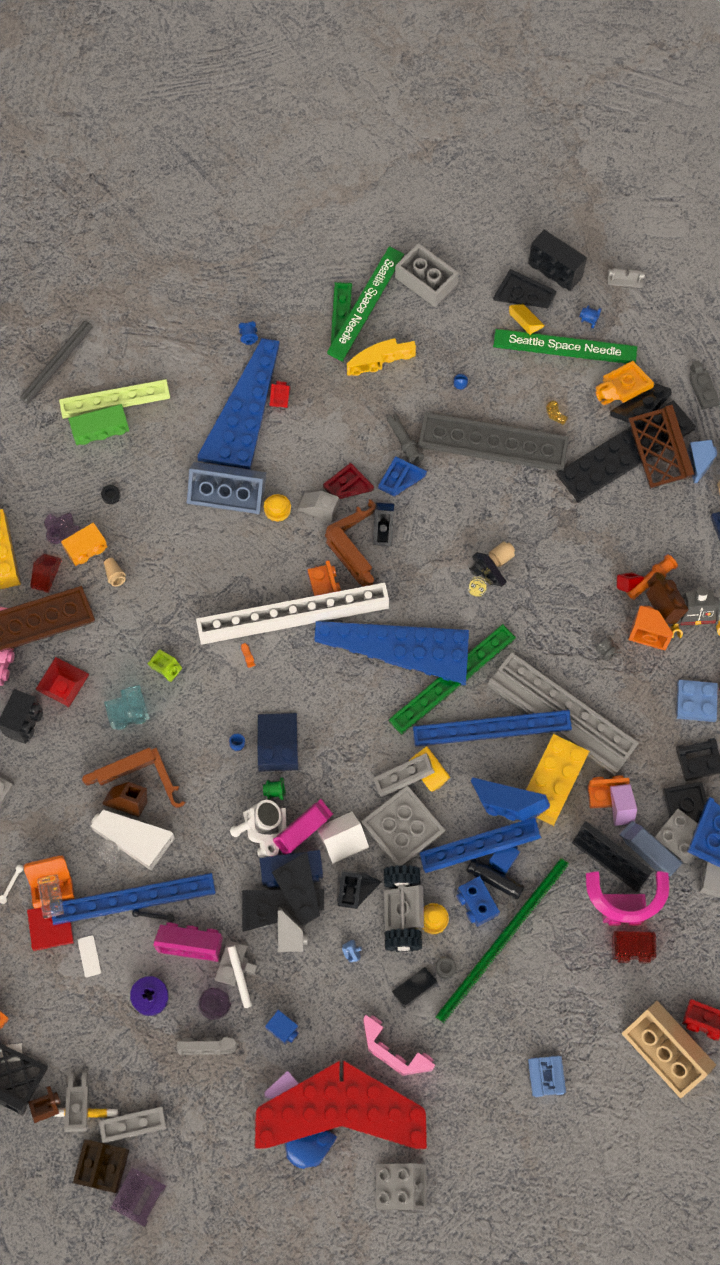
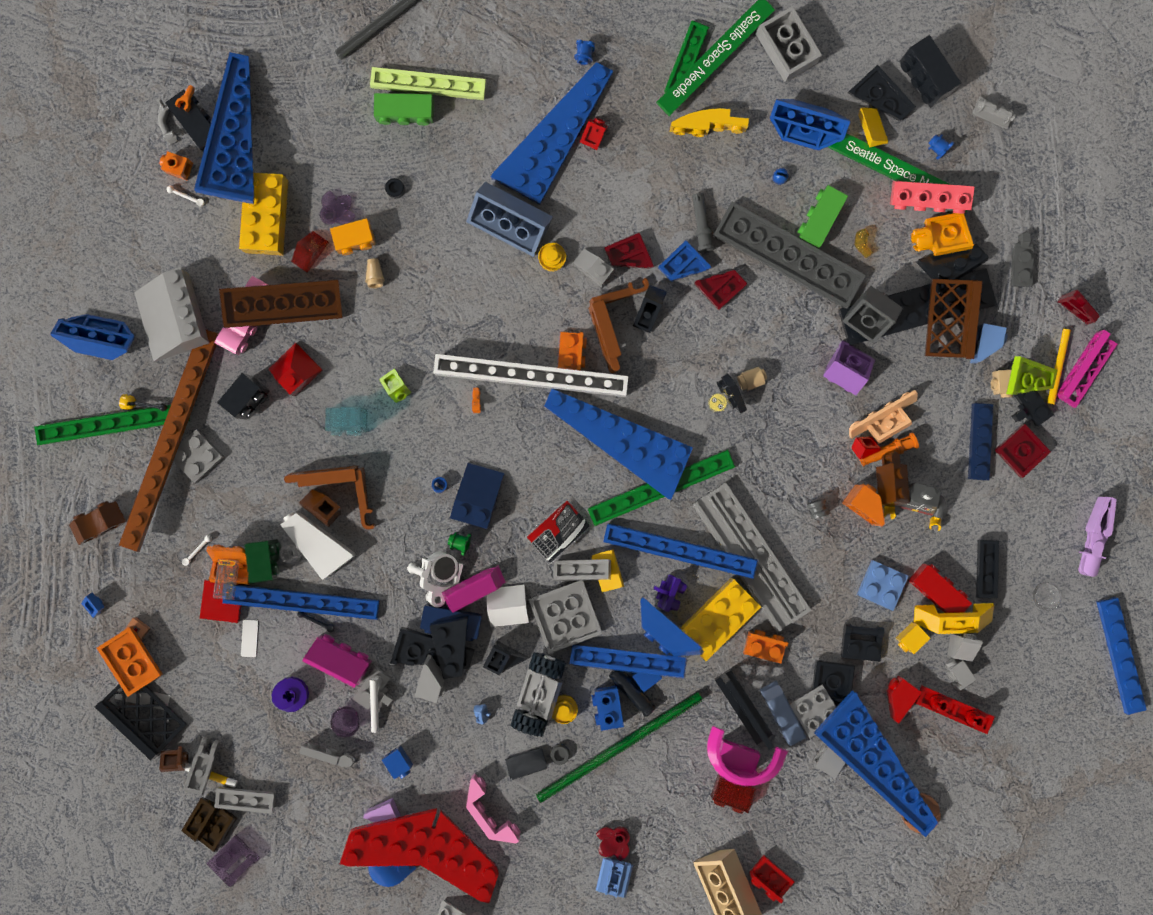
camera: 20 degrees right, 20 degrees up
lavender slope [610,784,637,826] -> none
none -> dark green slope [244,539,282,583]
none -> slope [524,498,592,566]
none -> dark red plate [596,826,630,861]
none -> dark purple hips [653,574,687,612]
none -> dark red wing [694,270,747,311]
none -> blue wedge [770,99,850,151]
none -> bright green brick [797,185,848,249]
none -> medium lavender slope [823,340,875,395]
none -> dark grey brick [842,285,903,344]
none -> light nougat bracket [849,390,918,444]
none -> coral brick [890,181,975,214]

